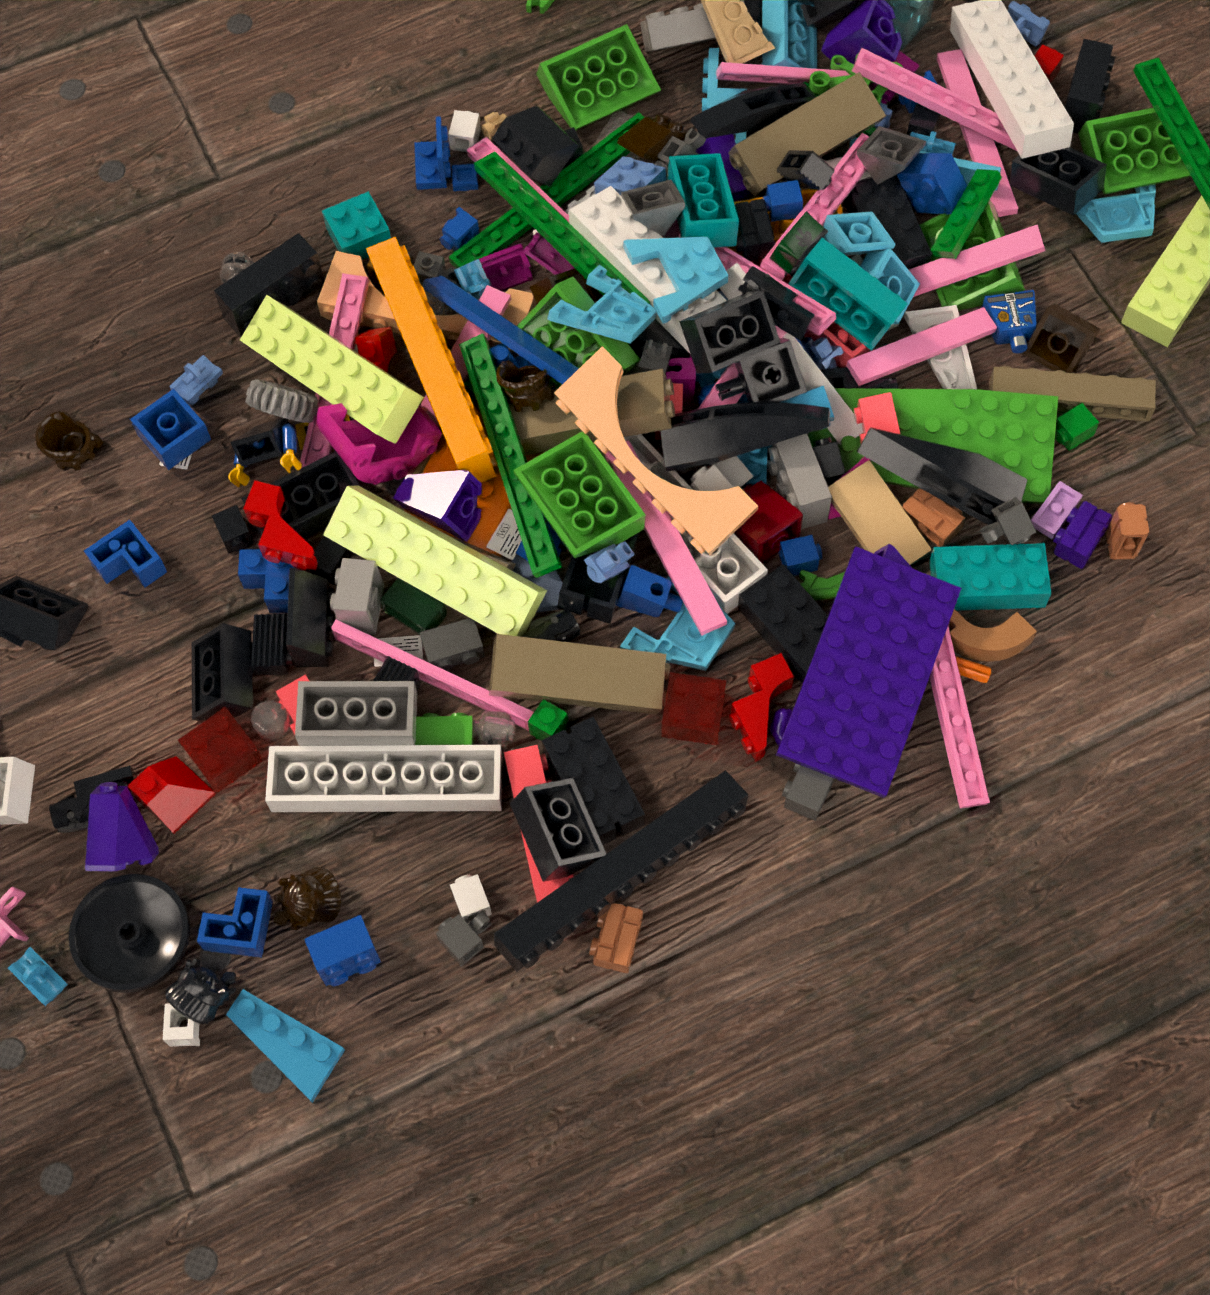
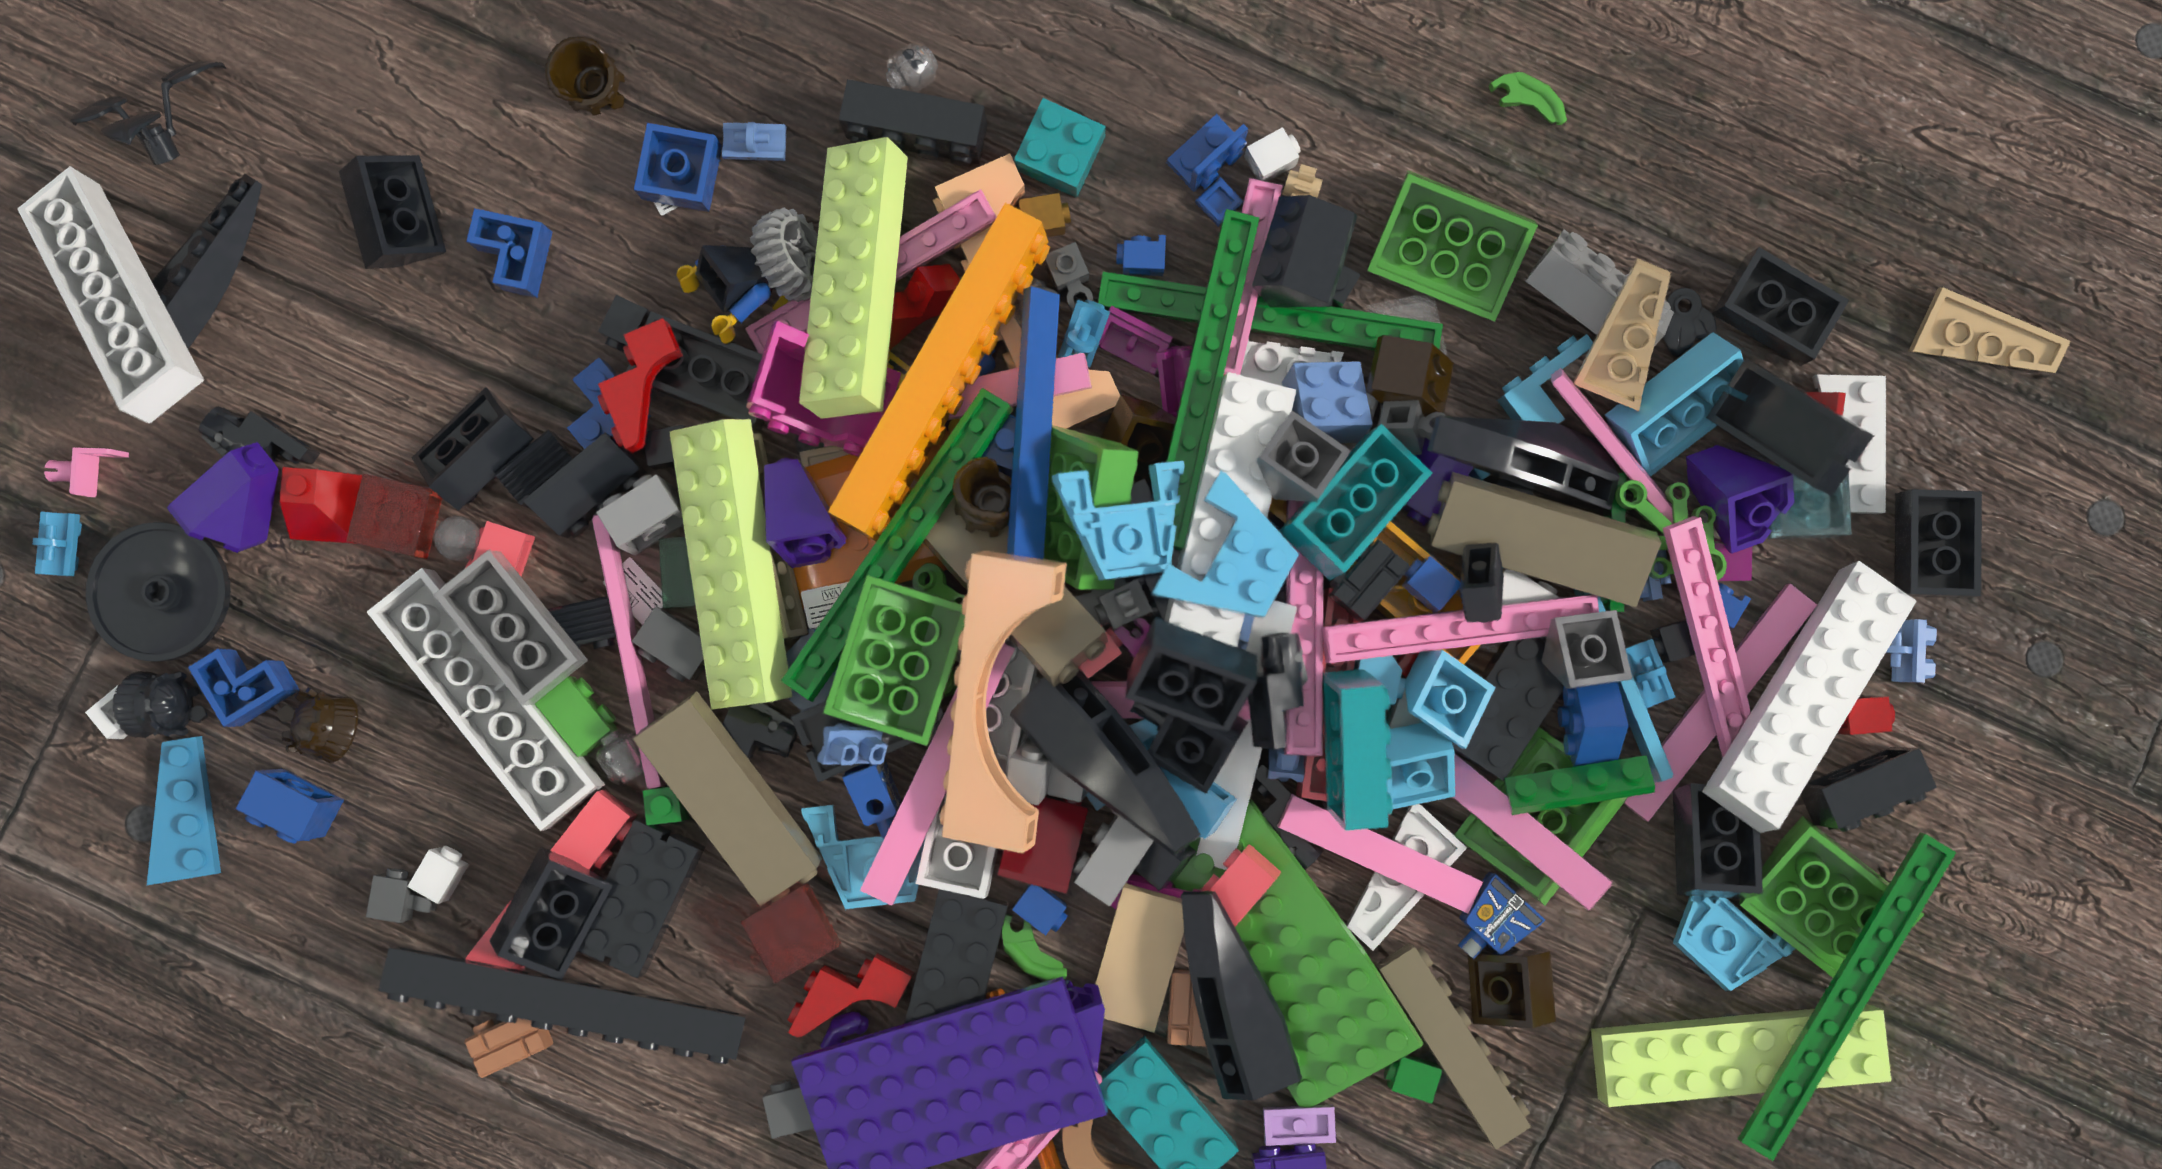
camera: 50 degrees right, 20 degrees up
dark green piece [770,211,828,277] -> none
dark grey brick [980,497,1036,545] -> none

